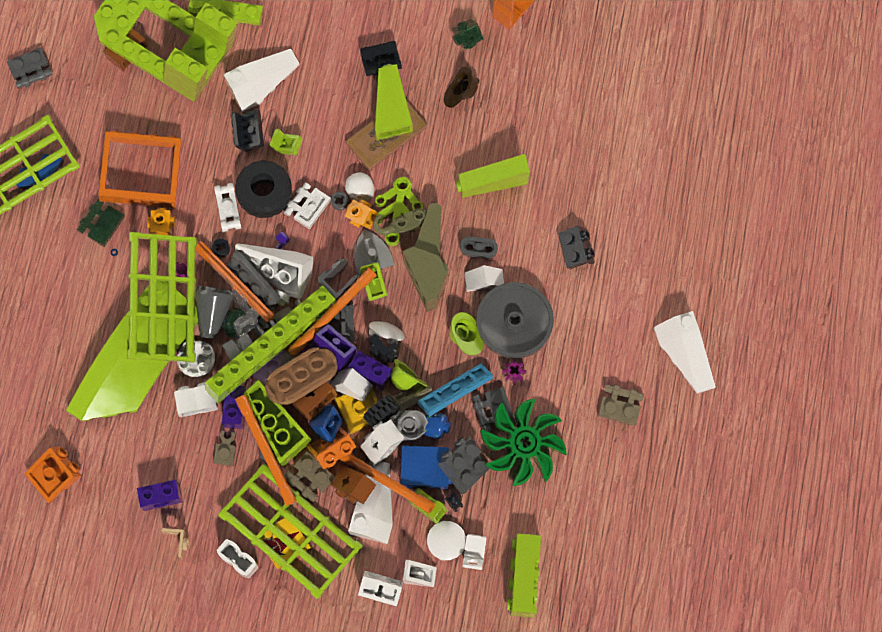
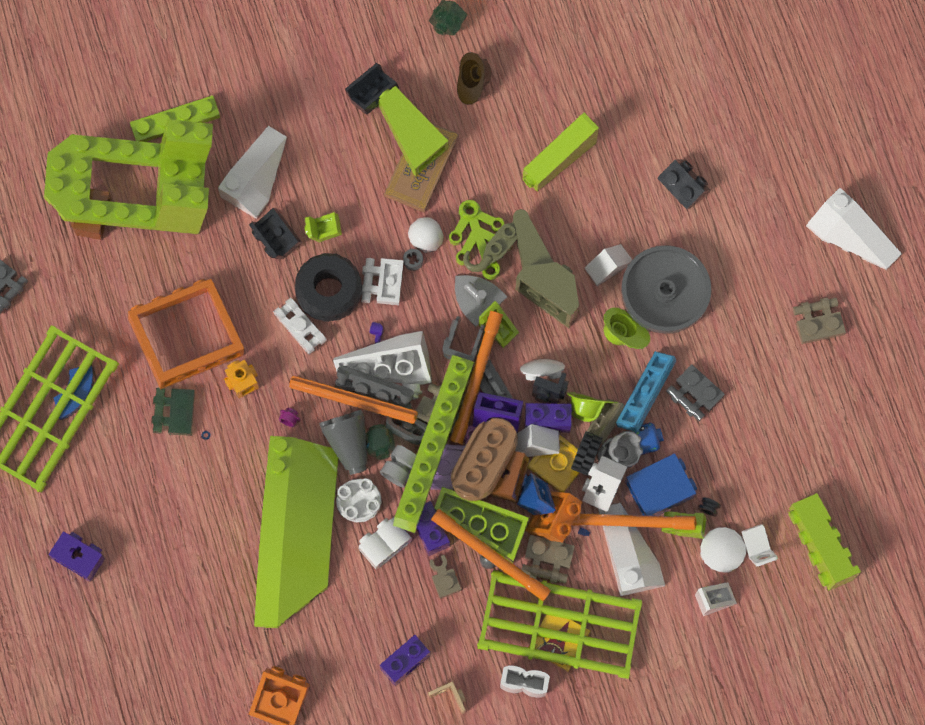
camera: 30 degrees left, 0 degrees up
lime door [127,232,197,363] -> none
black bush [212,238,230,257] -> none
clear bracket [232,290,259,337] -> none
dark orange brick [330,465,376,504] -> none
light orange brick [345,199,378,229] -> none
white brick [358,571,403,606] -> none
dark grey plate [438,437,489,494] -> none
dark grey plate [460,236,498,259] -> none
green piece [480,399,567,486] -> none
magenta gear [502,359,526,385] -> none

